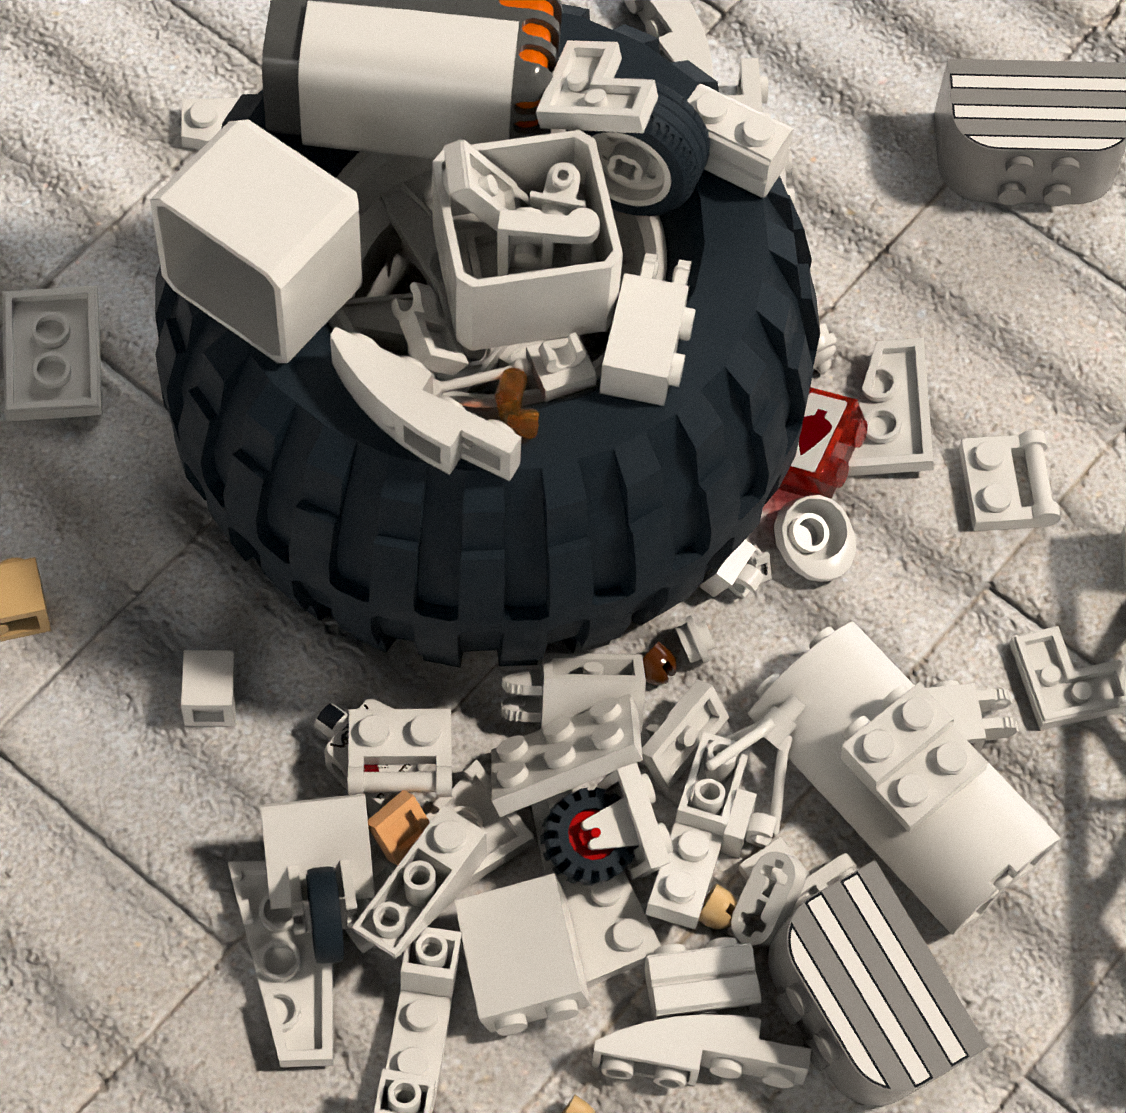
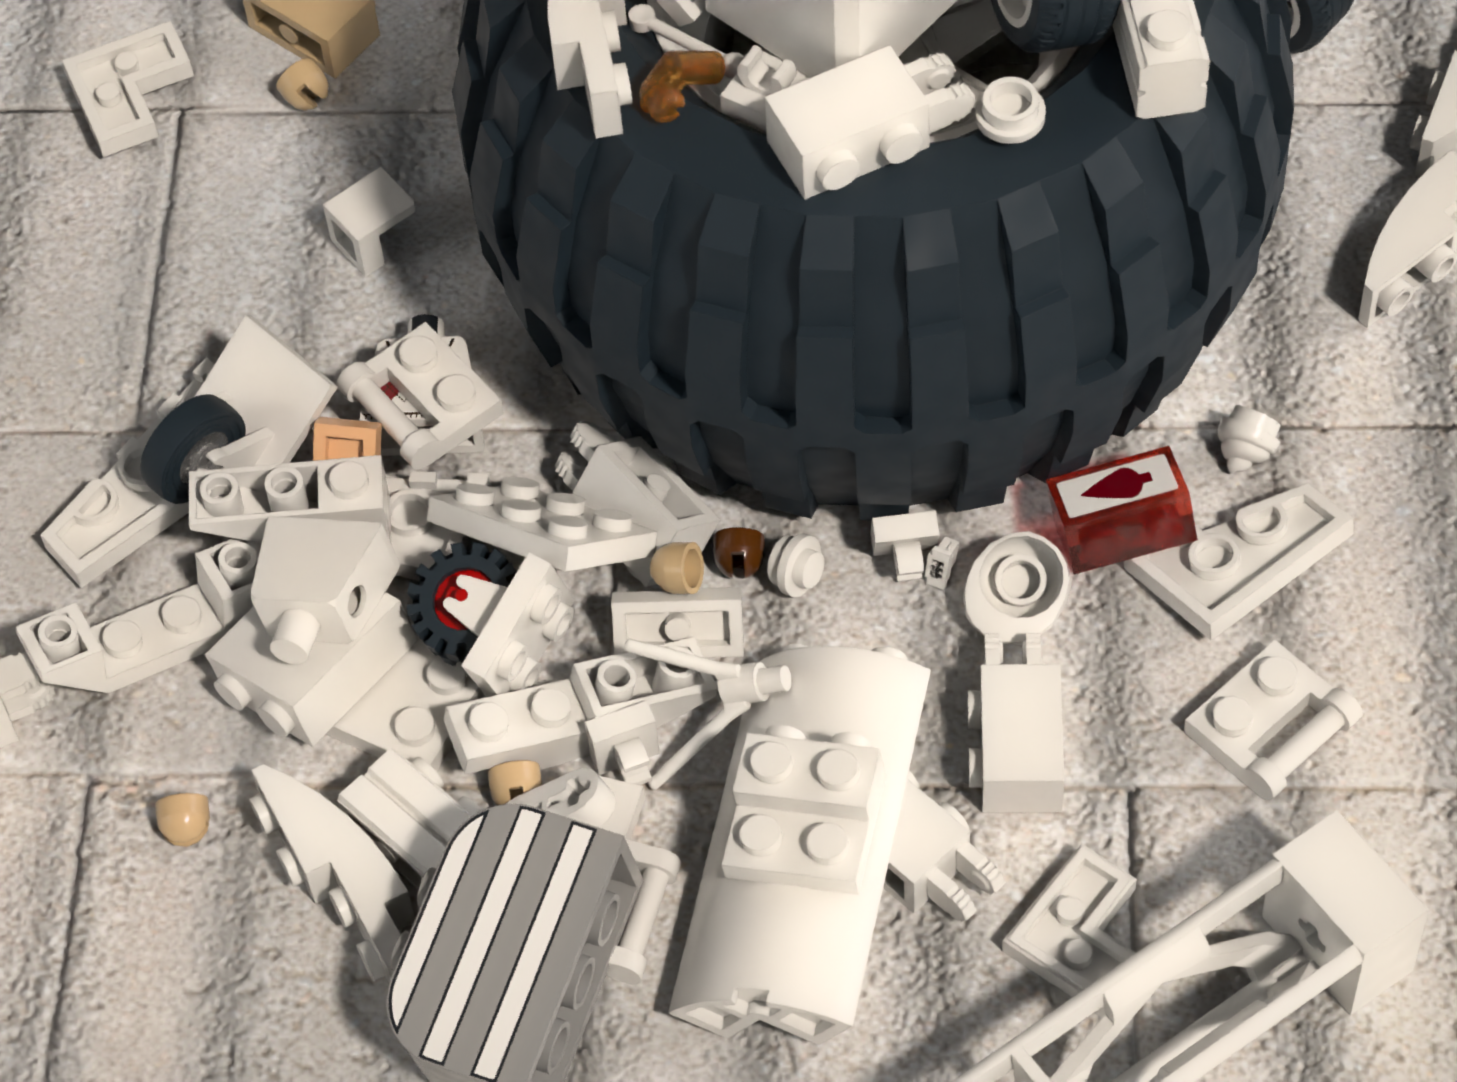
camera: 60 degrees right, 5 degrees down
none -> white torso [251,516,400,664]
none -> tan hinge [276,58,329,110]
none -> tan hinge [650,542,704,594]
none -> white hinge [967,633,1064,813]
none -> white plate [975,77,1046,144]

